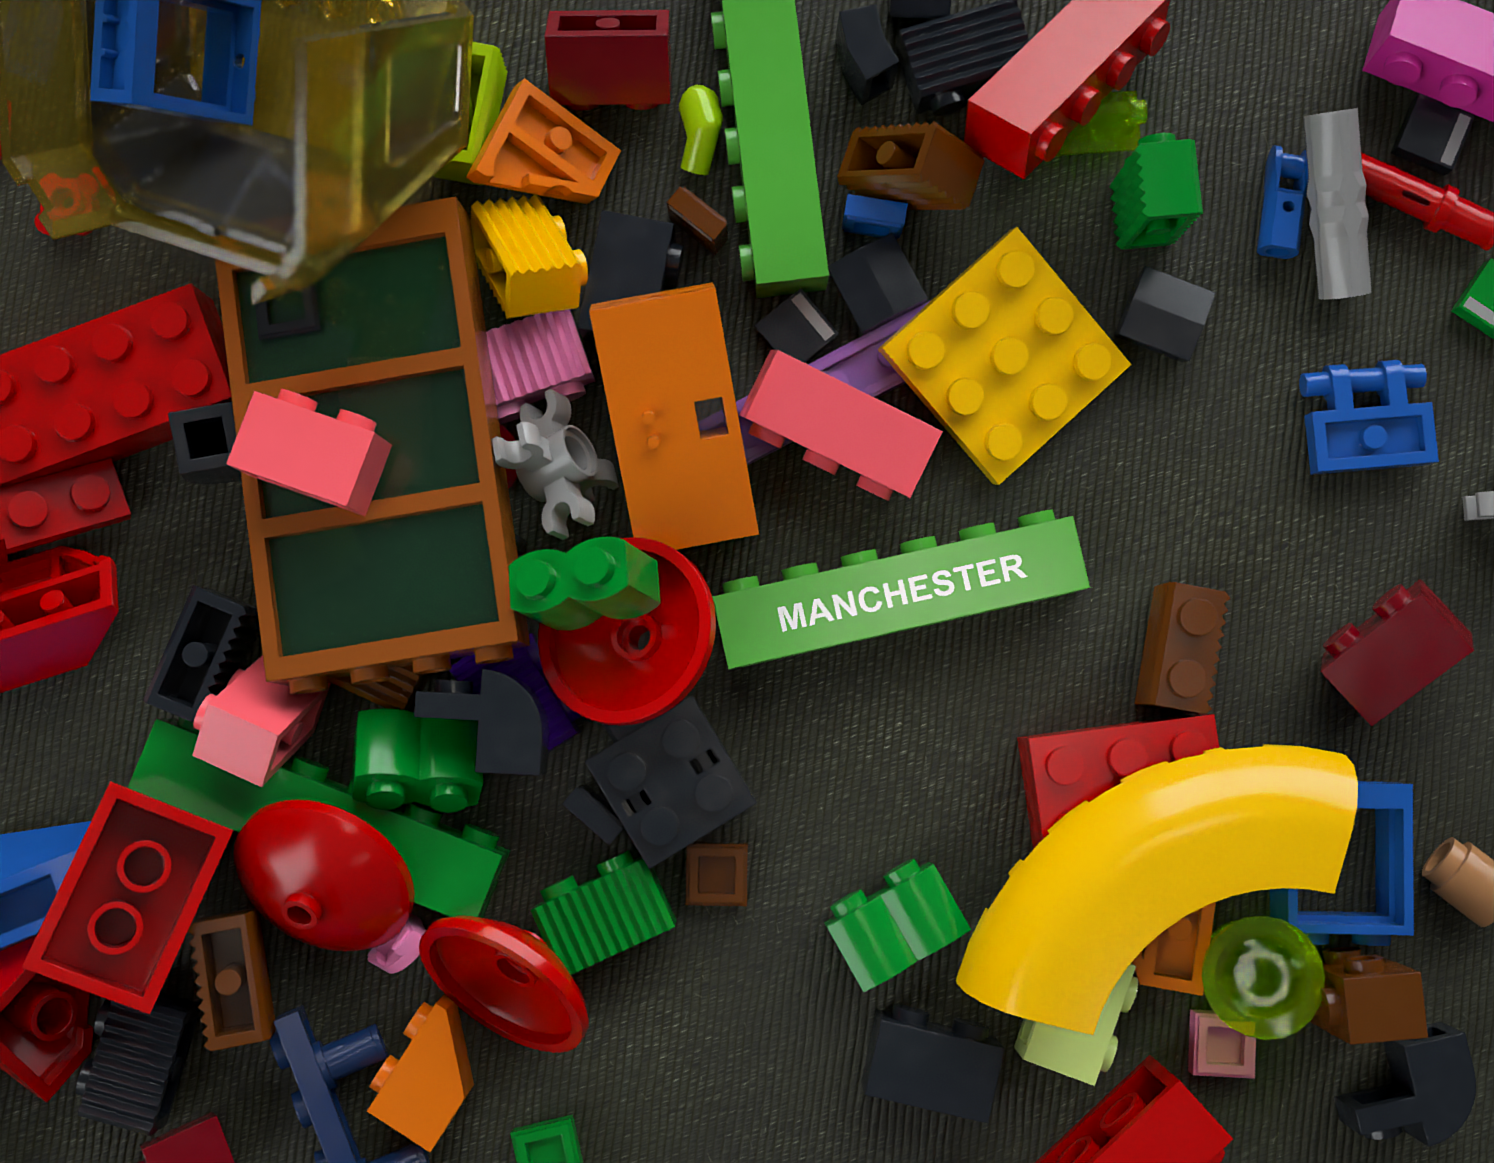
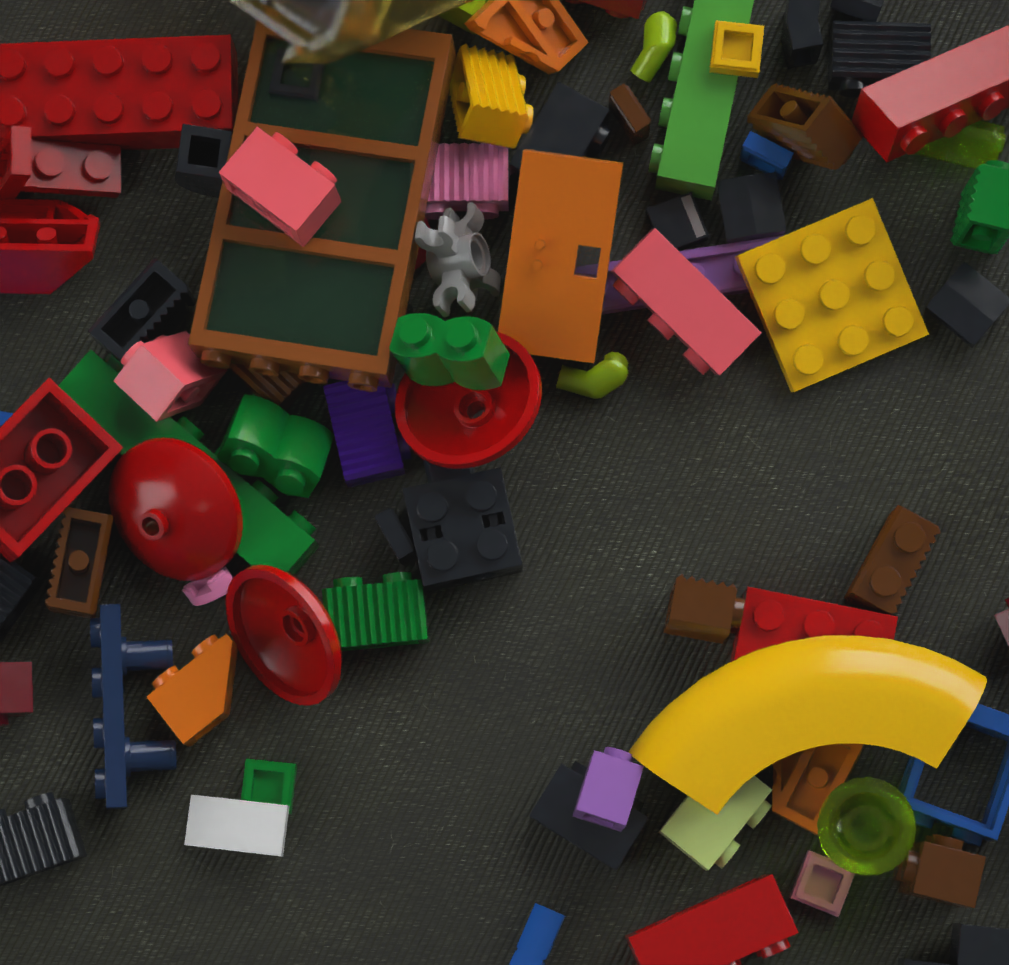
camera: 25 degrees right, 5 degrees down
black brick [414,669,549,776] -> none
reddish brown tile [686,842,748,906] -> none
bright green brick [712,509,1091,670] -> none
green brick [824,858,971,992] -> none
none -> lime arm [556,352,628,399]
none -> medium lavender brick [573,747,644,832]
none -> reddish brown brick [664,574,745,644]
none -> yellow tile [709,20,764,78]

